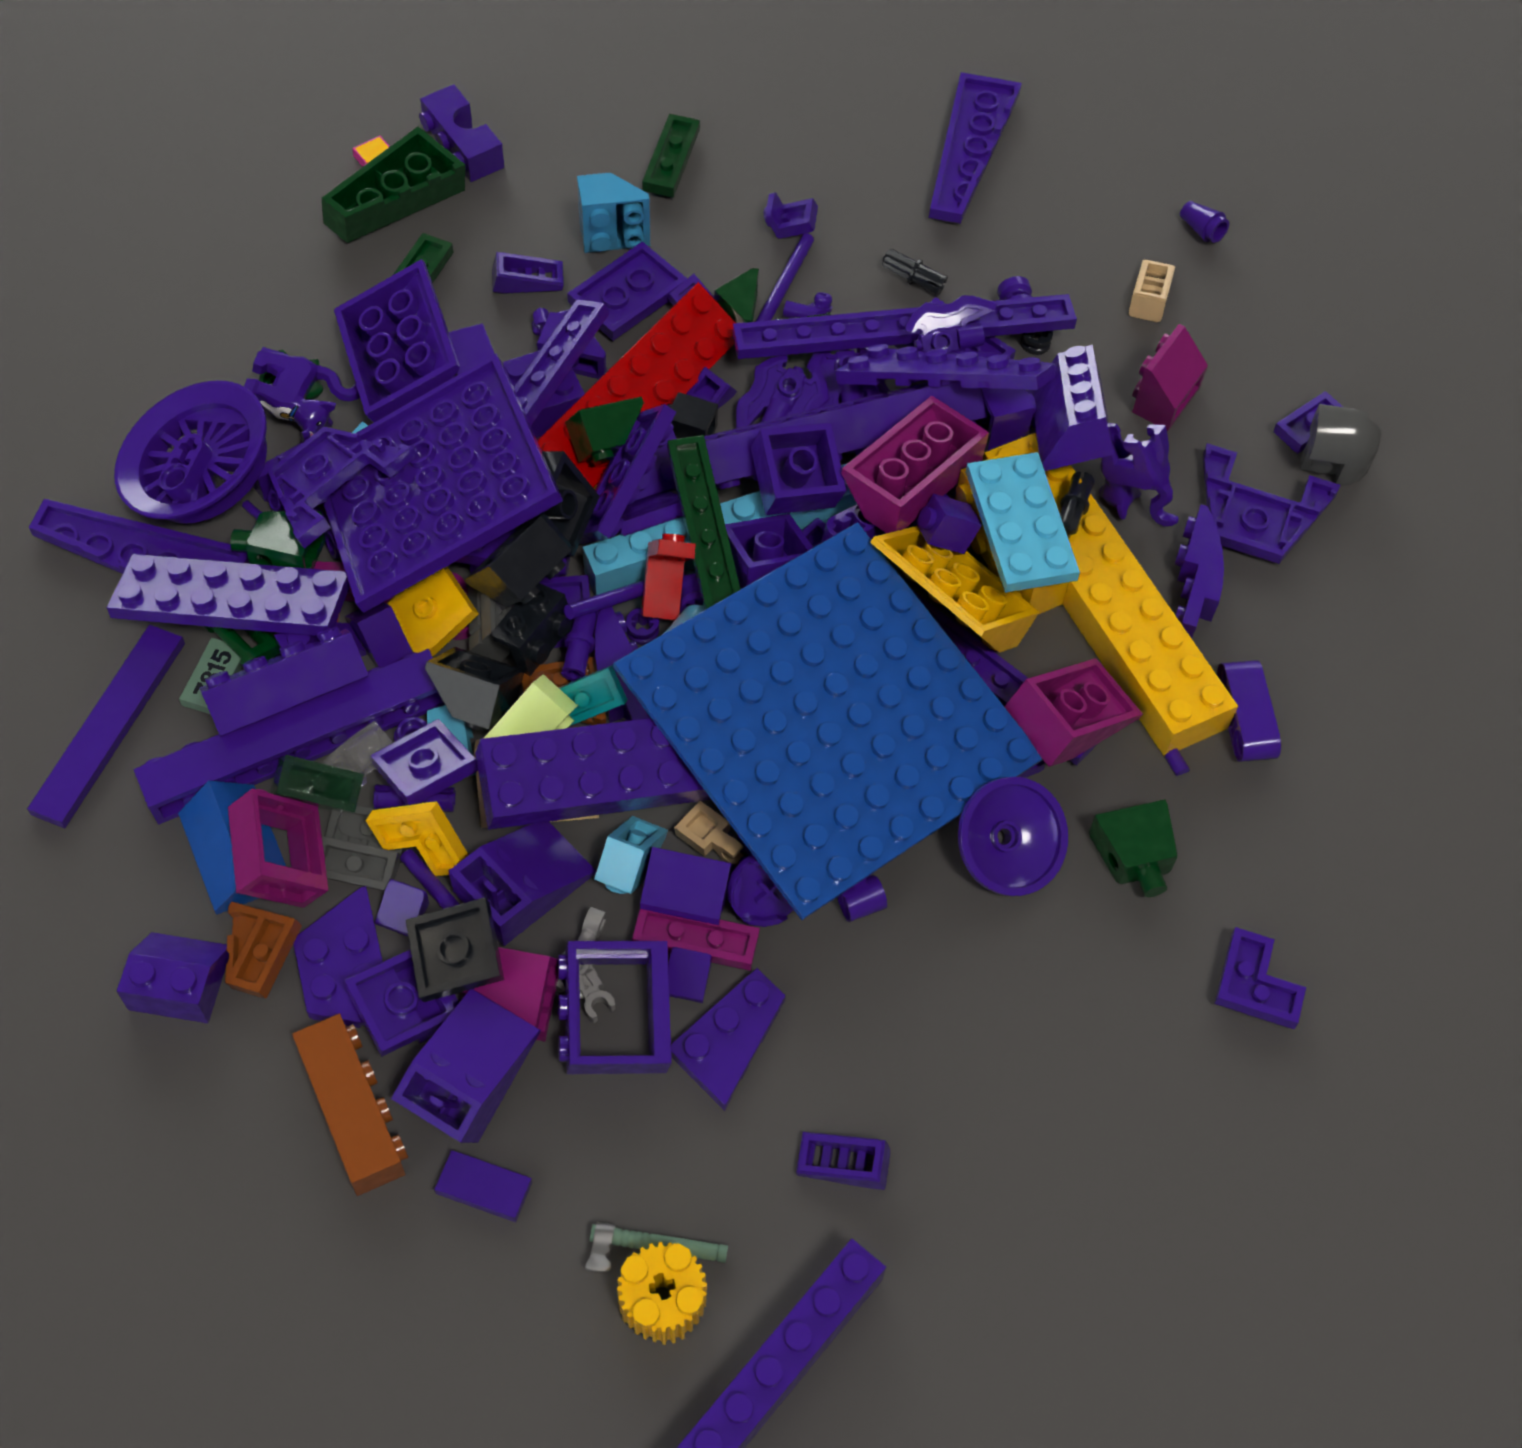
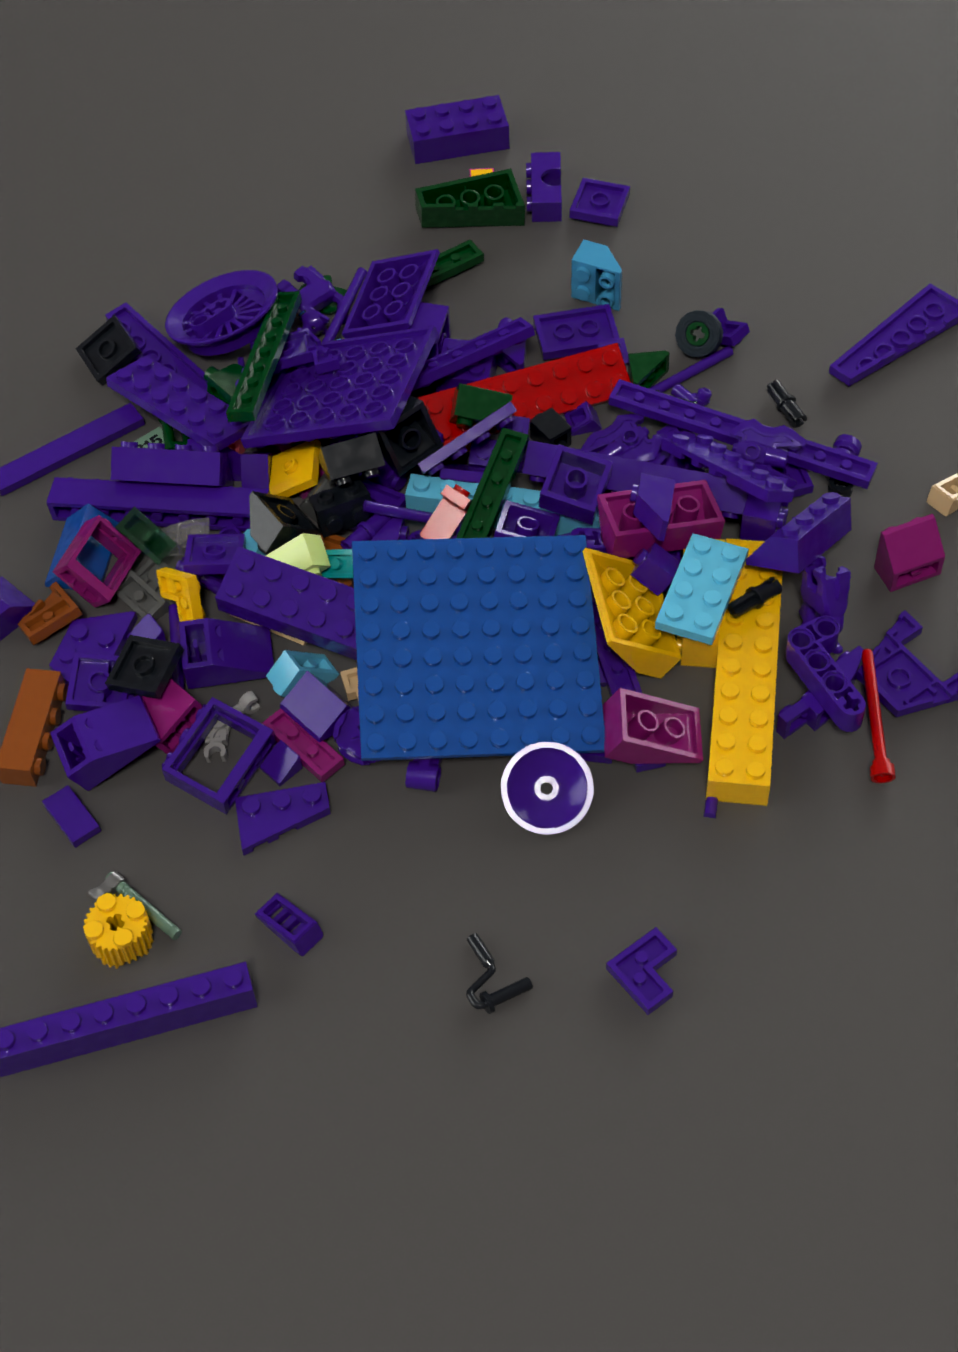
camera: 40 degrees right, 5 degrees down
dark purple slope [492,251,564,293] -> none
dark green plate [642,113,700,198] -> none
dark green torso [1089,799,1177,897] -> none
dark purple beam [1217,660,1281,762] -> none
none -> black plate [75,315,142,386]
none -> dark green plate [226,291,302,423]
none -> dark purple bar [322,267,367,342]
none -> dark purple brick [405,95,510,164]
none -> black piece [466,933,533,1014]
none -> dark purple plate [569,178,630,227]
none -> dark purple slope [630,473,676,541]
none -> black bush [675,310,723,358]
none -> dark purple beam [785,615,866,732]
none -> red piece [862,648,896,783]

